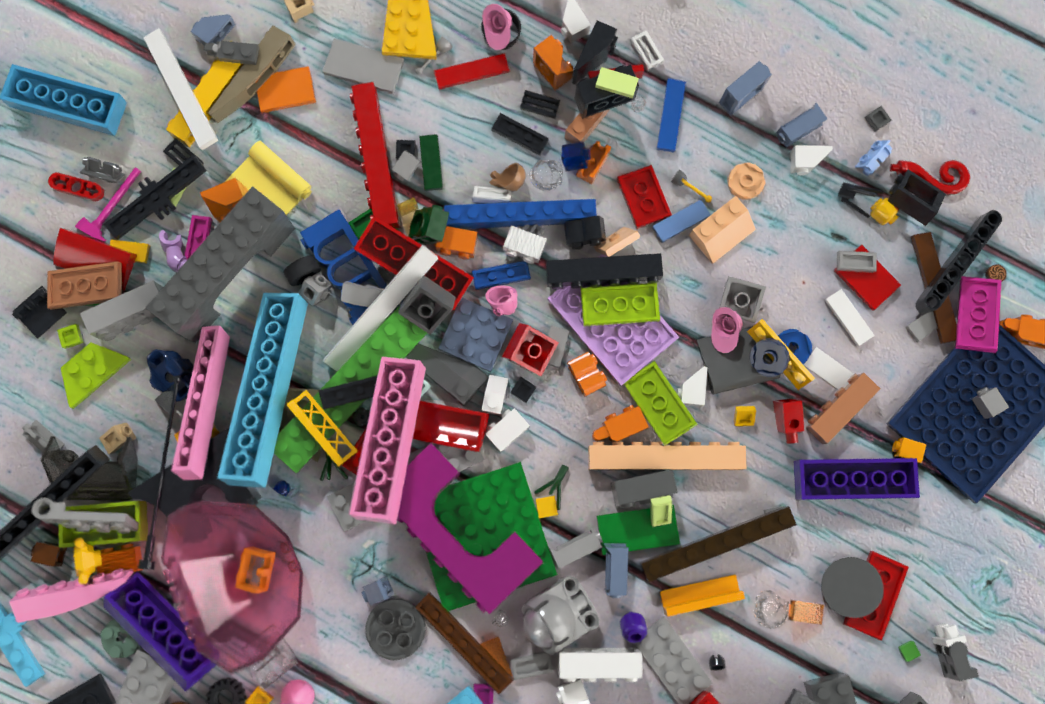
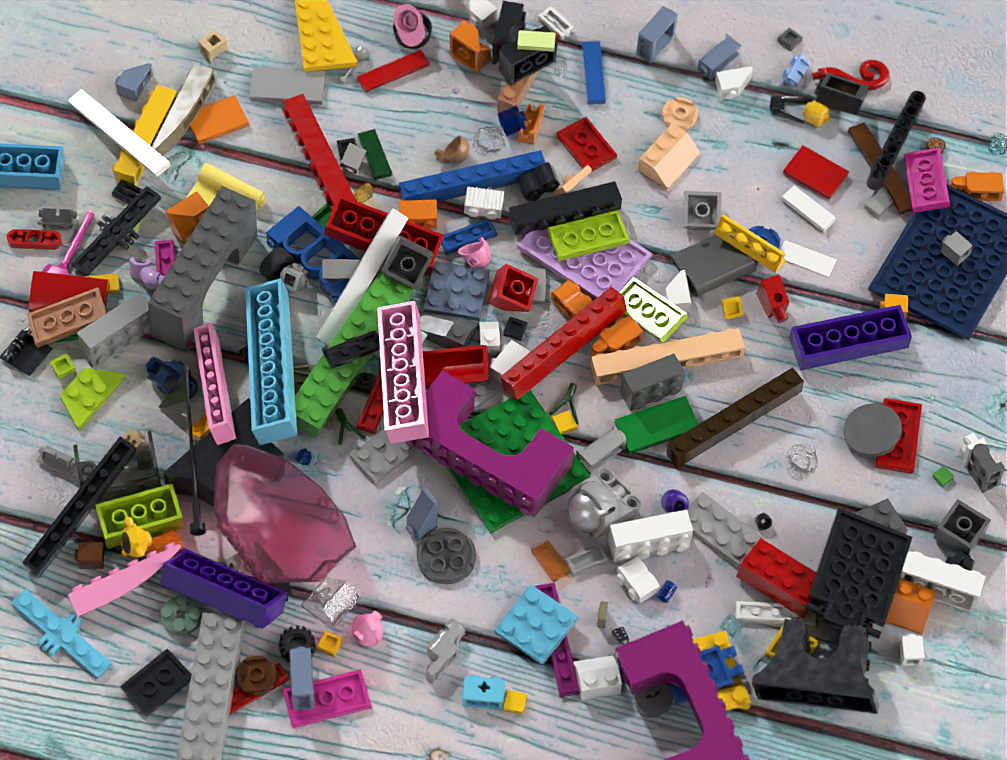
camera: 10 degrees left, 20 degrees down
light grey hinge [32,498,139,534] -> none
dark grey hinge [204,41,259,65] -> none
orange window [235,546,276,594] -> none
yellow fence [286,390,357,467] -> none
dark green brick [408,205,449,245] -> none
reddish brown tile [415,592,514,695] -> none
white tile [473,186,512,204] -> none
black tile [491,113,549,156] -> none
black tile [520,90,560,119] -> none
sand blue window [604,543,628,598] -> none
yellowish green tile [651,495,672,527] -> none
medium blue tile [652,200,710,243] -> none
light orange panel [660,575,745,616] -> none
hinge [671,169,712,203] -> none
bright pink piece [711,307,743,353] -> none
dark blue tile [750,338,790,377] -> none
clear orange tile [788,600,824,625] -> none
nougat brick [806,372,881,444] -> none
light grey tile [837,251,876,273] -> none
none -> red brick [500,287,627,401]

